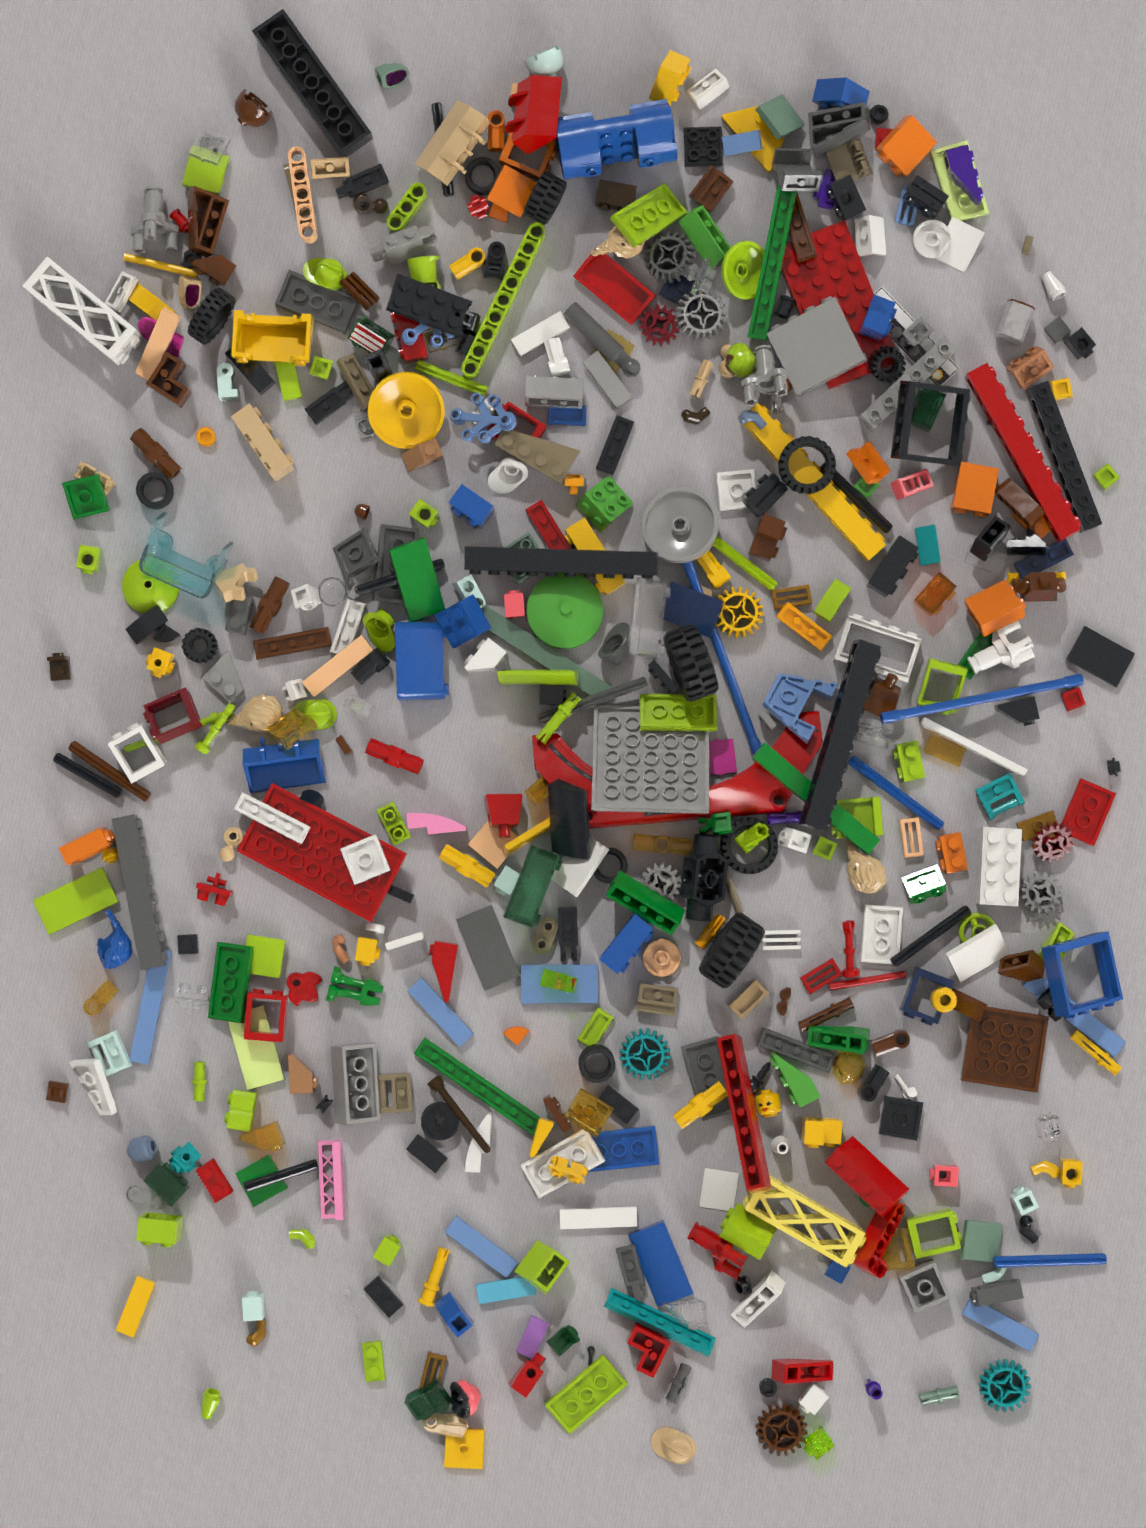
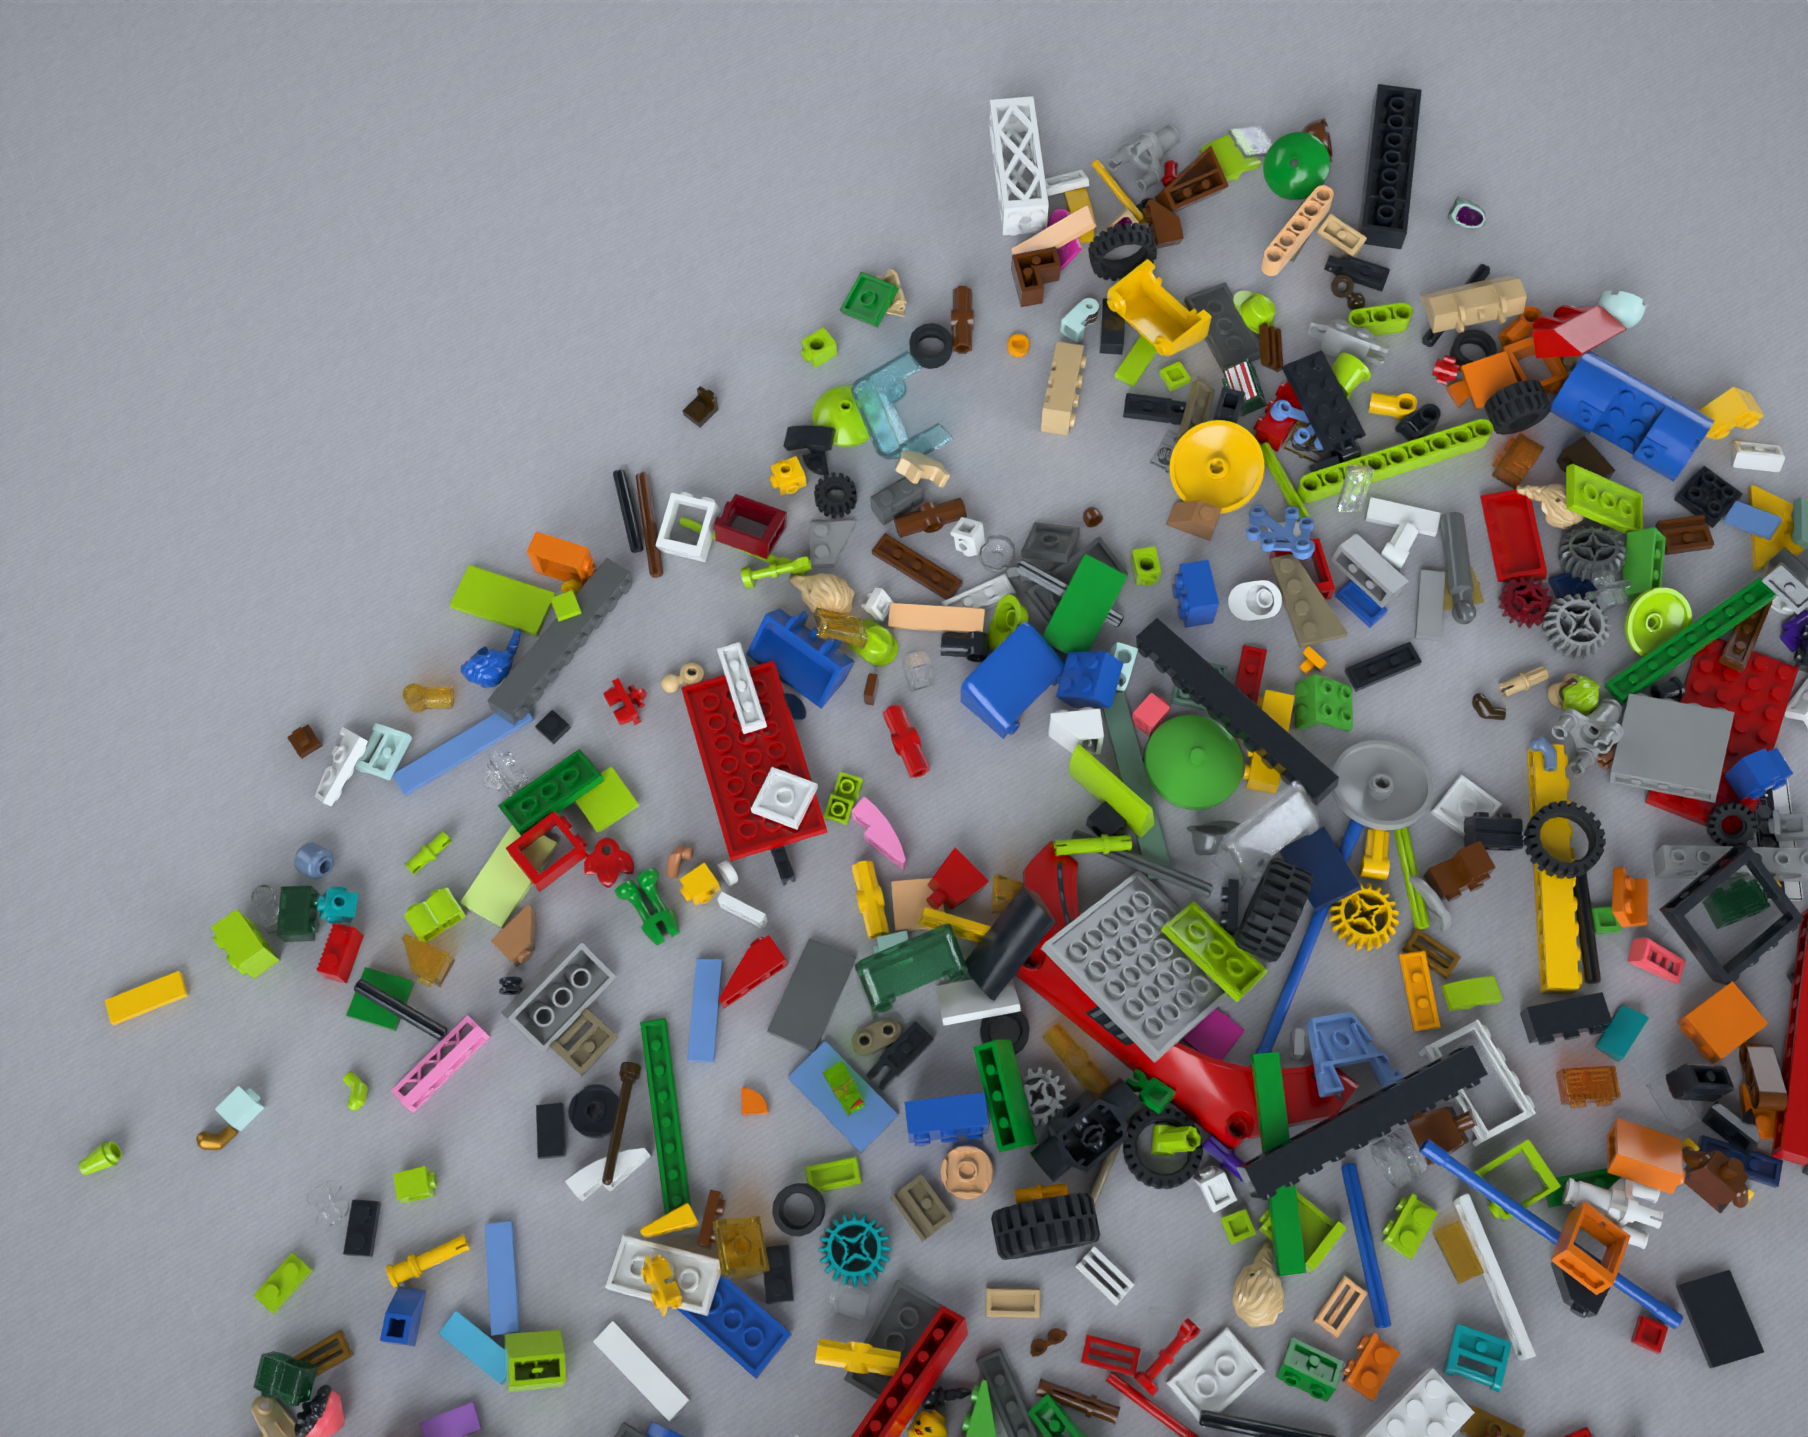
camera: 45 degrees right, 20 degrees down
none -> lime tile [550,590,582,622]
none -> green dish [1263,132,1330,200]
none -> clear plate [1336,465,1374,512]
none -> light grey piece [1409,875,1452,932]
none -> clear orange brick [1492,433,1545,489]
none -> orange window [1551,1202,1631,1295]

